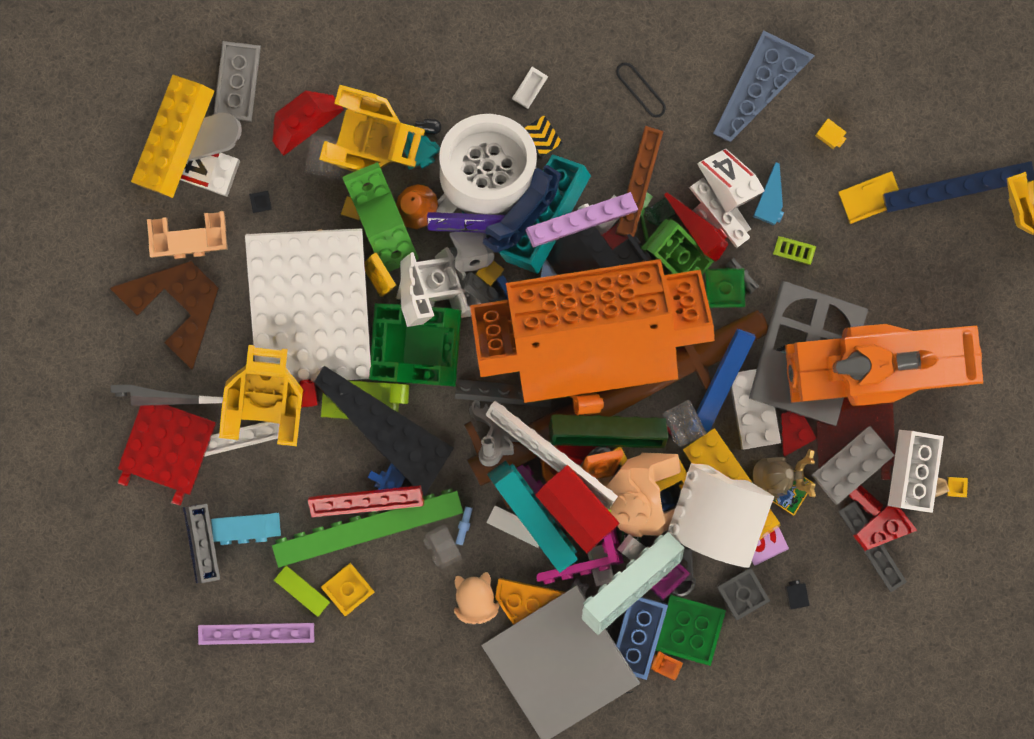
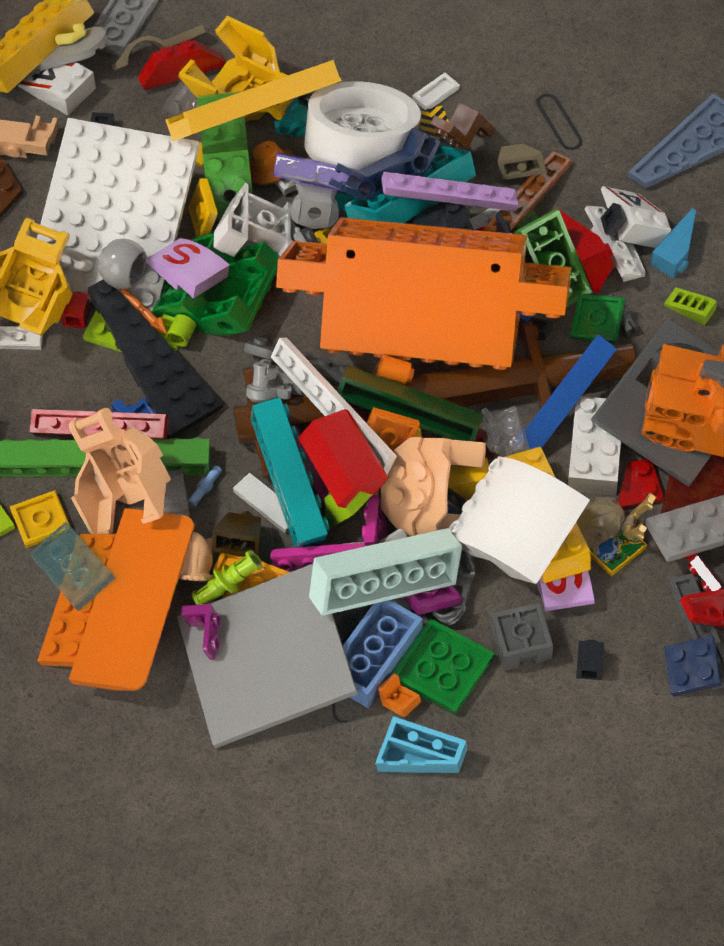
camera: 25 degrees right, 30 degrees down
none -> clear light blue tile [30,522,115,611]
none -> orange slope [37,508,194,691]
none -> light yellow arm [55,23,86,45]
none -> light nougat piece [69,408,171,534]
none -> light grey wheel [98,238,147,289]
none -> dark tan piece [112,25,206,71]
none -> orange piece [119,289,167,334]
none -> lavender slope [146,238,230,298]
none -> yellow tile [165,60,342,142]
none -> magenta bracket [181,604,221,660]
none -> lime piece [191,550,263,605]
none -> dark brown torso [212,511,261,557]
none -> medium azure wedge [375,716,468,773]
none -> reddish brown bracket [430,103,495,149]
none -> dark tan slope [497,144,547,180]
none -> black plate [600,203,626,237]
none -> dark blue plate [664,635,722,696]

